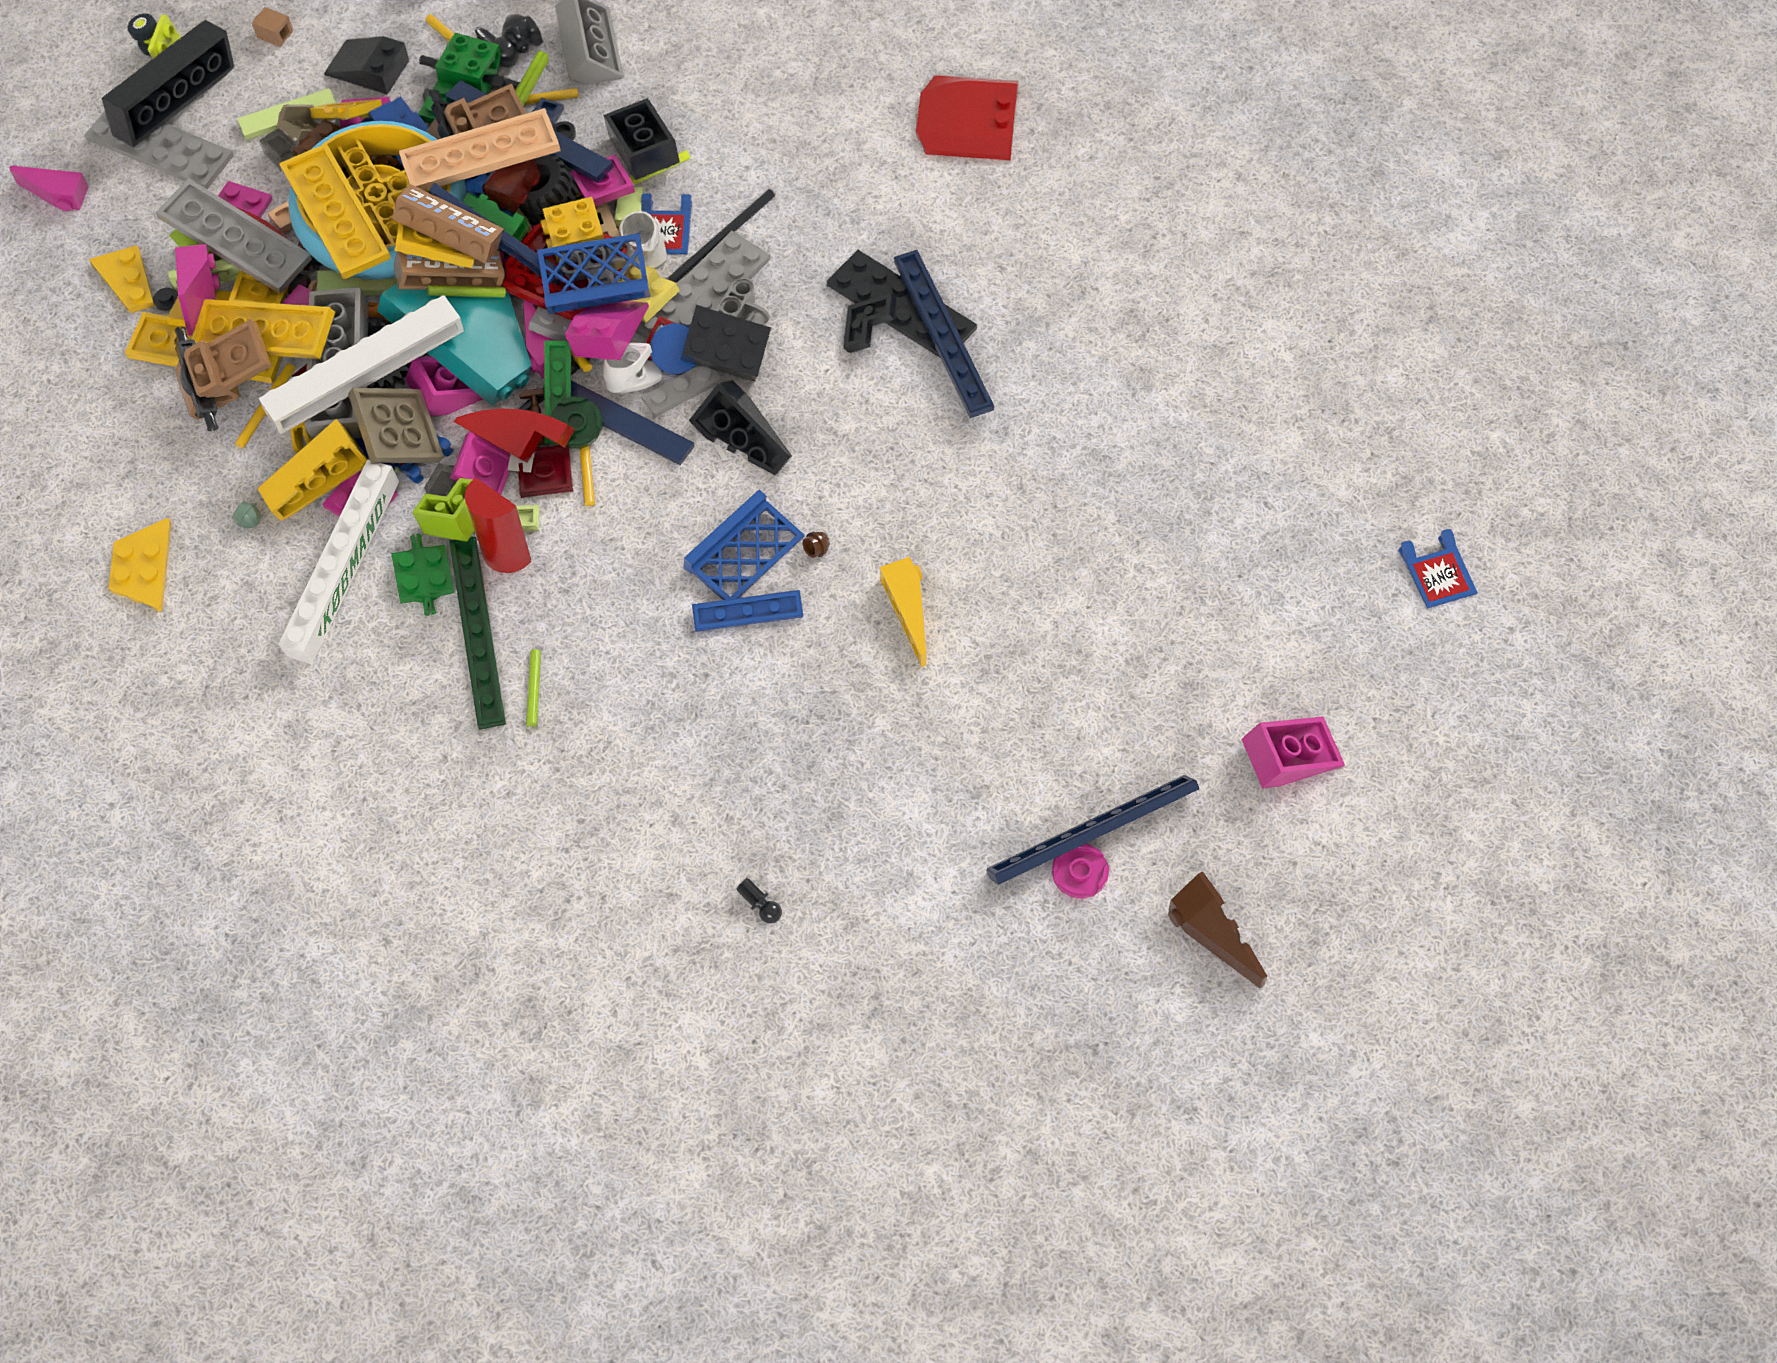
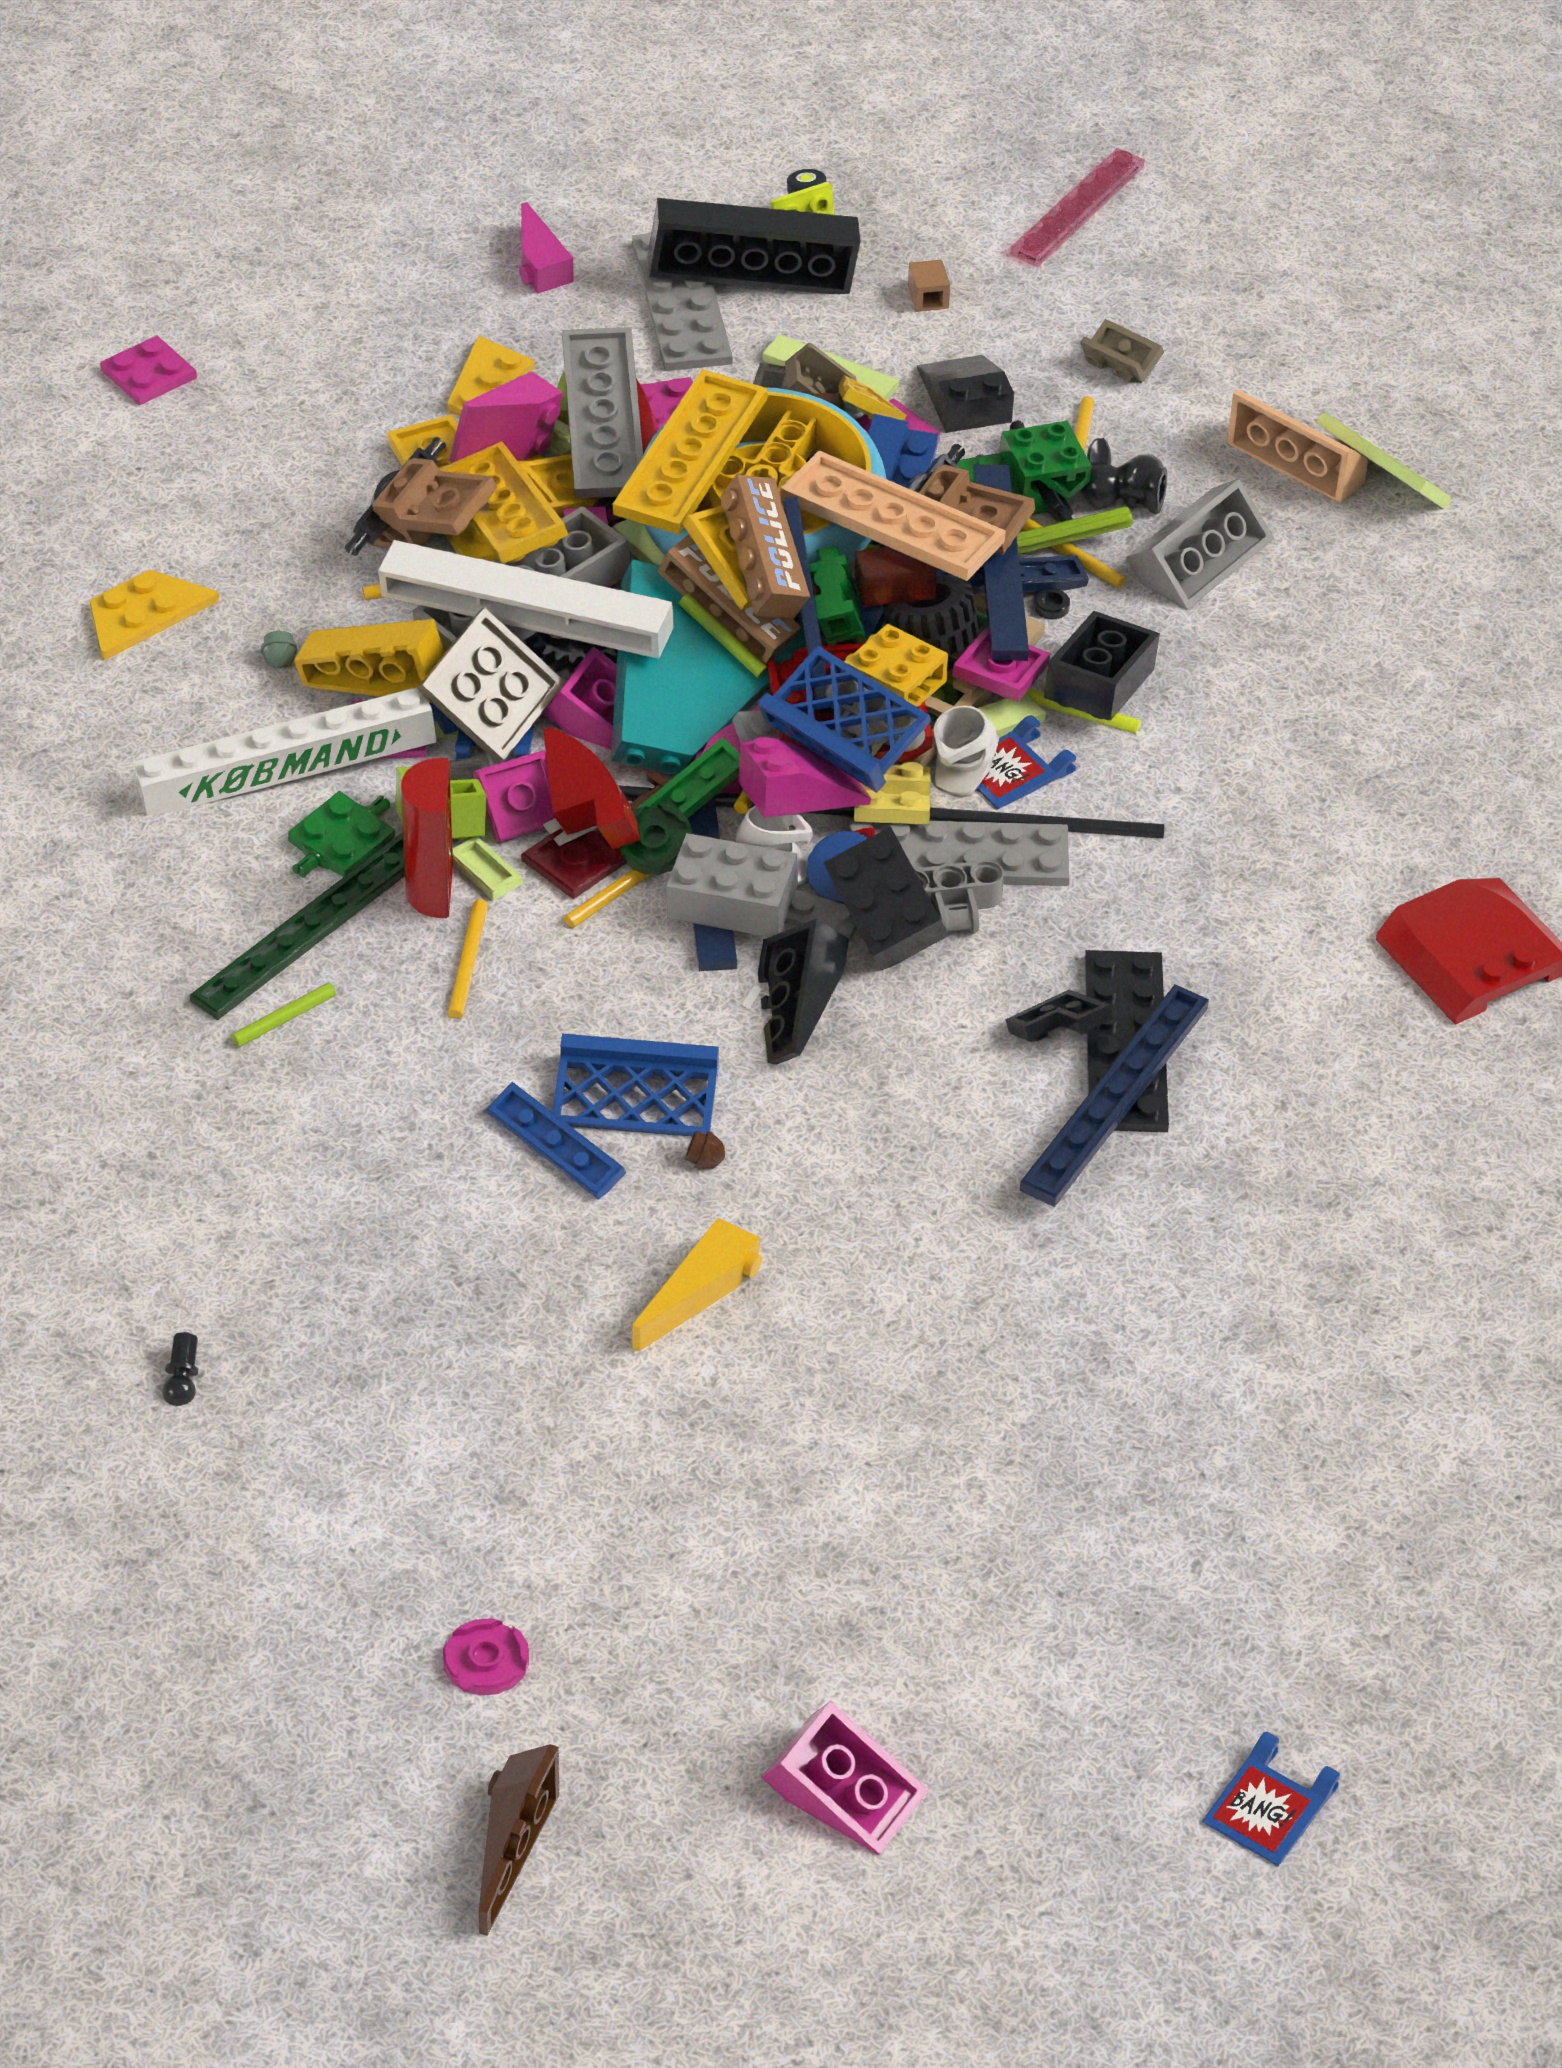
camera: 50 degrees right, 15 degrees down
dark blue tile [986,775,1200,885] -> none
none -> yellow bar [447,899,488,1018]
none -> light grey brick [666,833,798,937]

